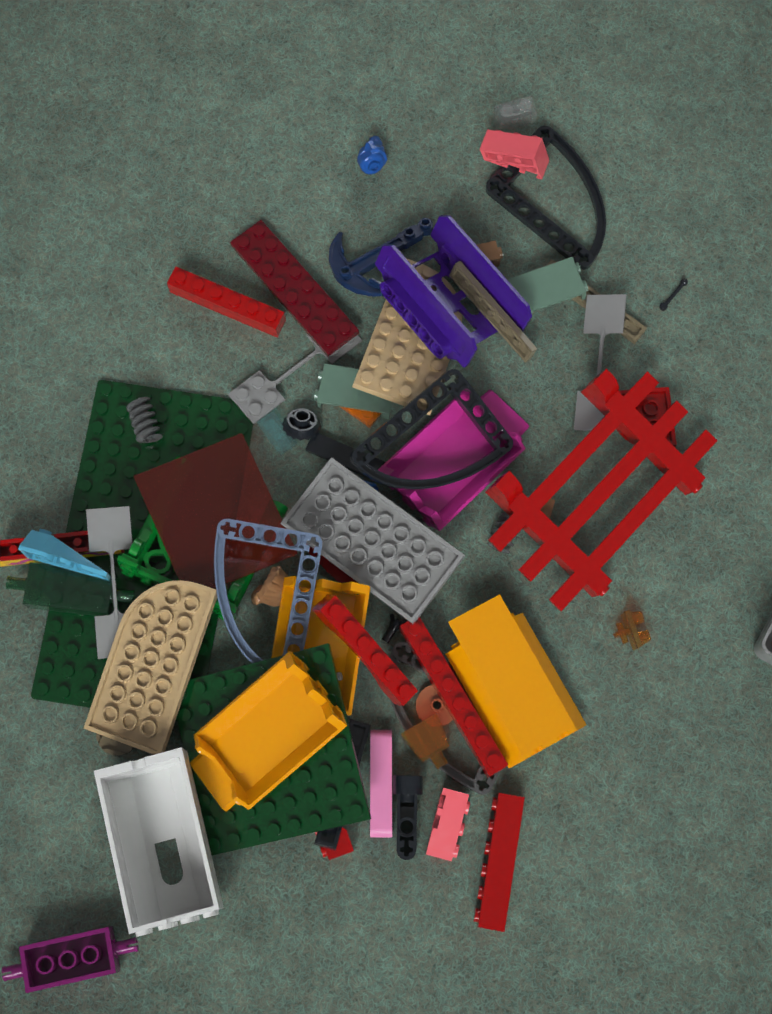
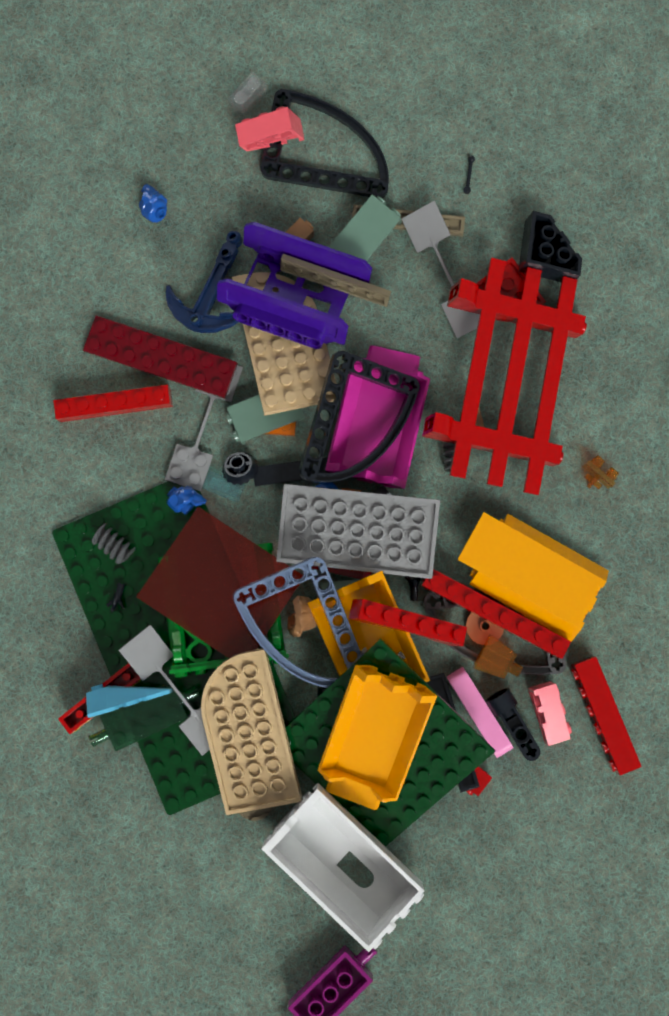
camera: 25 degrees left, 10 degrees up
none -> black bar [106,583,125,612]
none -> blue head [167,485,207,515]
none -> black brick [518,211,582,282]

